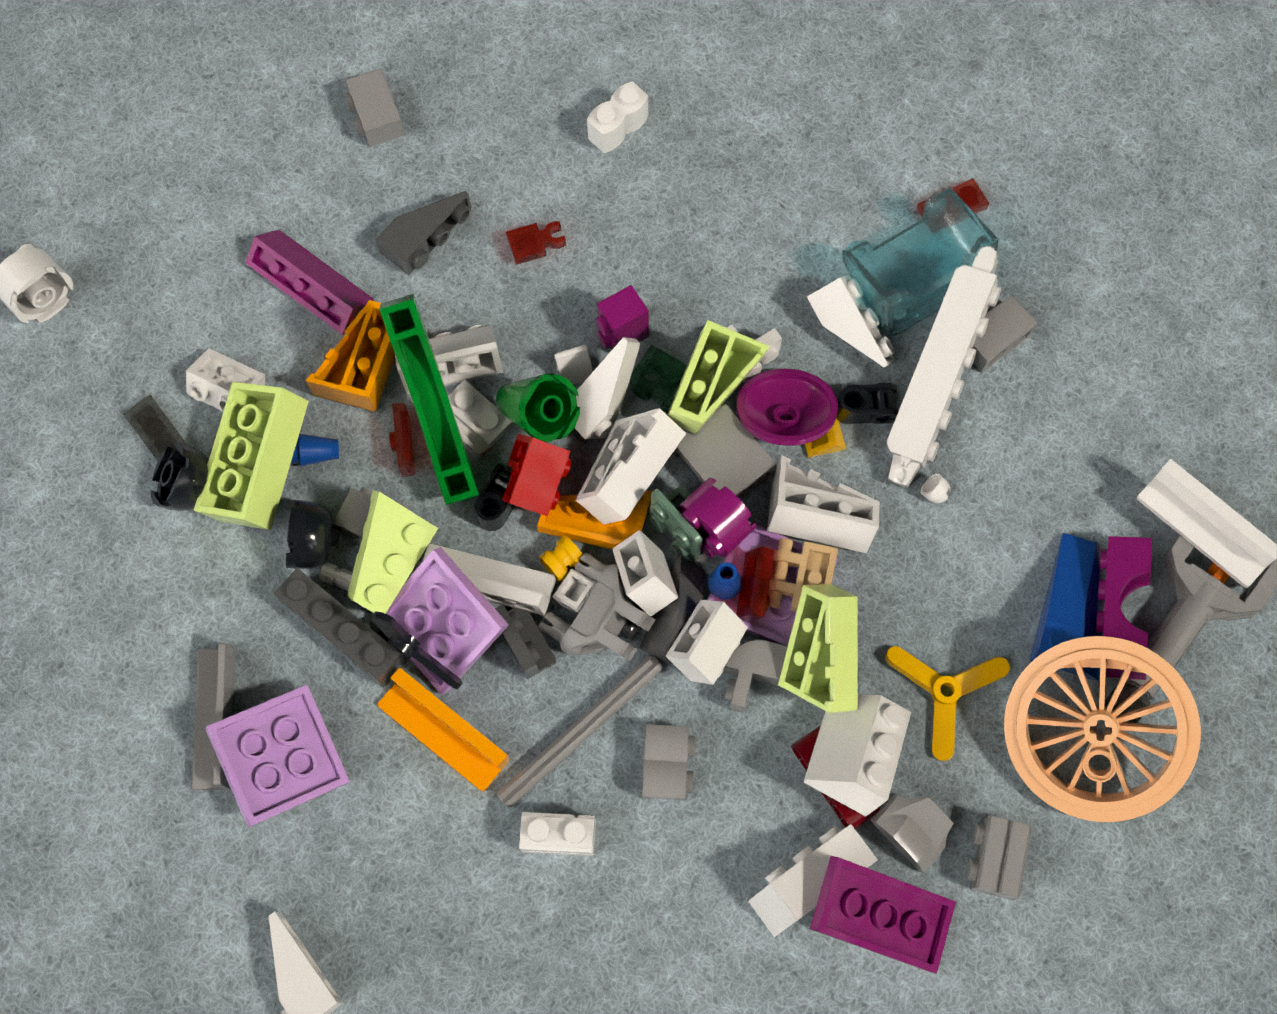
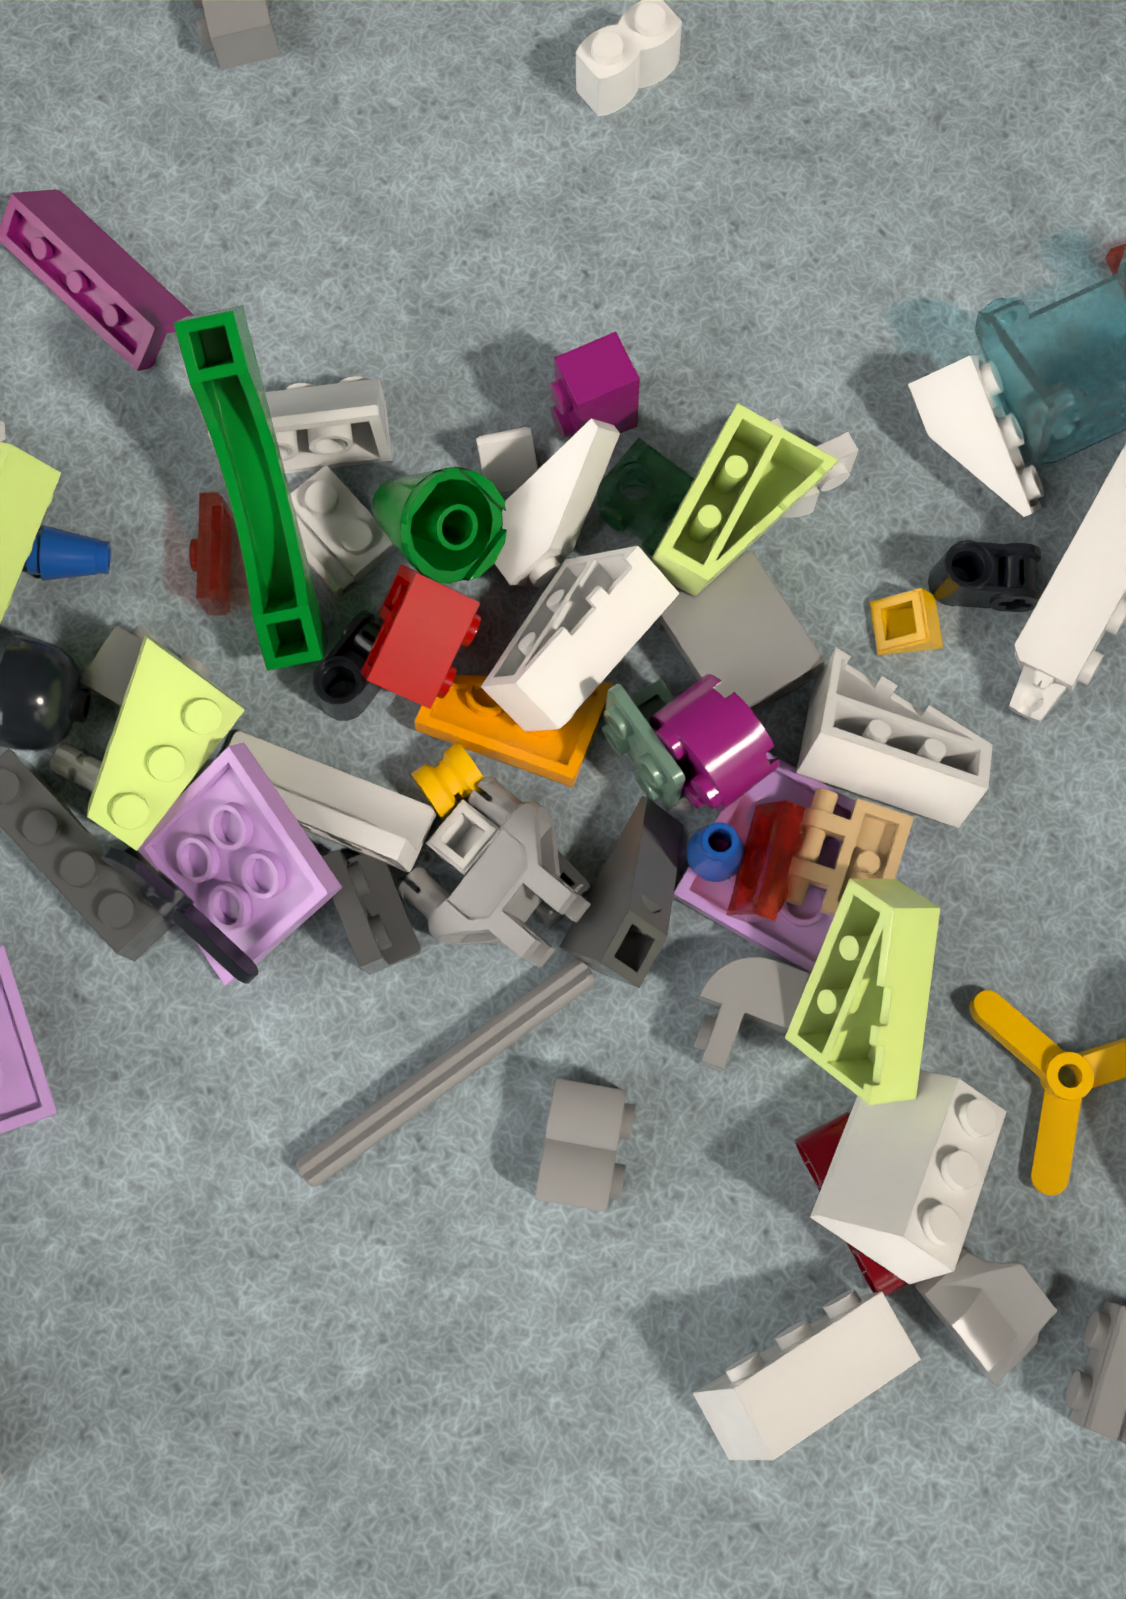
camera: 10 degrees right, 5 degrees up
light orange wedge [305,300,396,412] -> none
dark grey slope [375,191,472,275] -> none
light orange panel [378,667,510,792] -> none
clear red plate [506,221,566,265] -> none
white brick [519,812,596,856] -> none
white brick [612,530,679,617] -> none
white brick [666,600,748,685] -> none
magenta dish [736,369,838,446] -> none
magenta plate [810,856,956,974] -> none
white hinge [920,474,951,504] -> none

